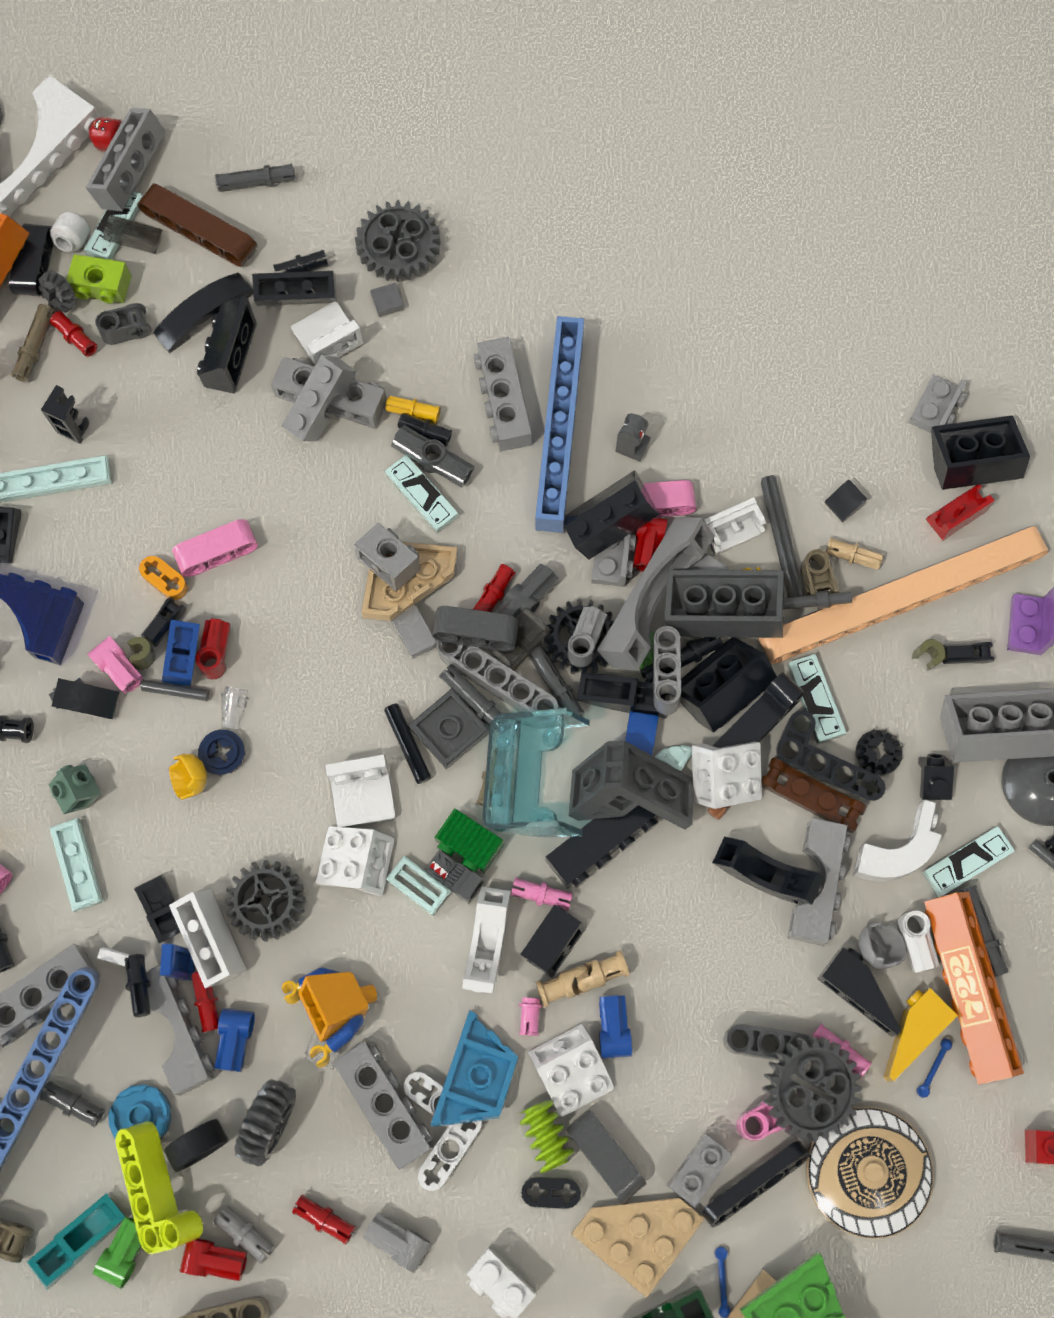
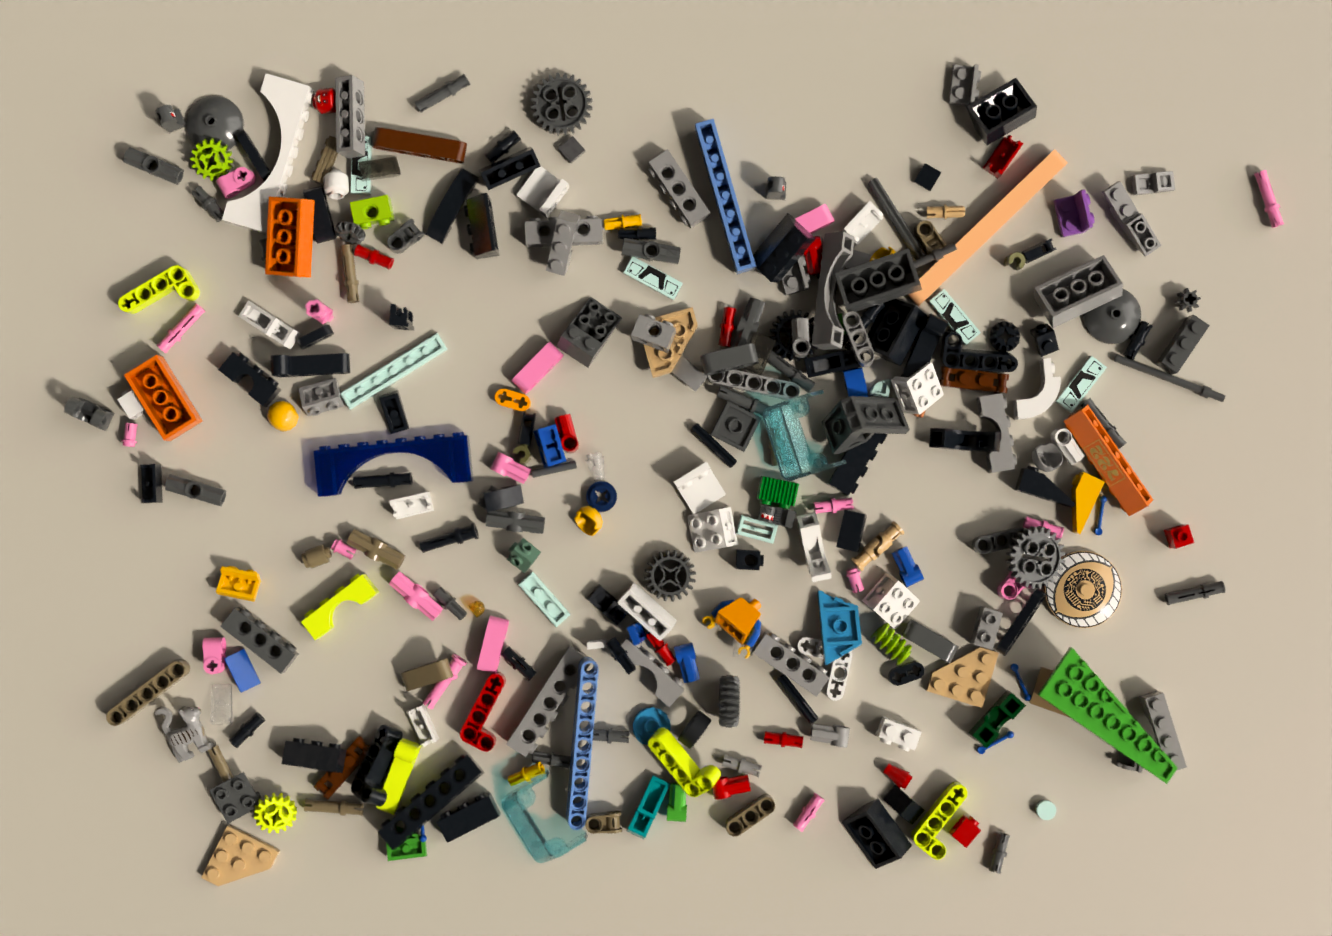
camera: 20 degrees left, 15 degrees up
none -> dark tan piece [311,136,338,185]
none -> dark grey piece [486,511,545,534]
none -> dark grey slope [556,297,622,368]
none -> black brick [736,550,764,570]
none -> black axle [777,674,818,724]

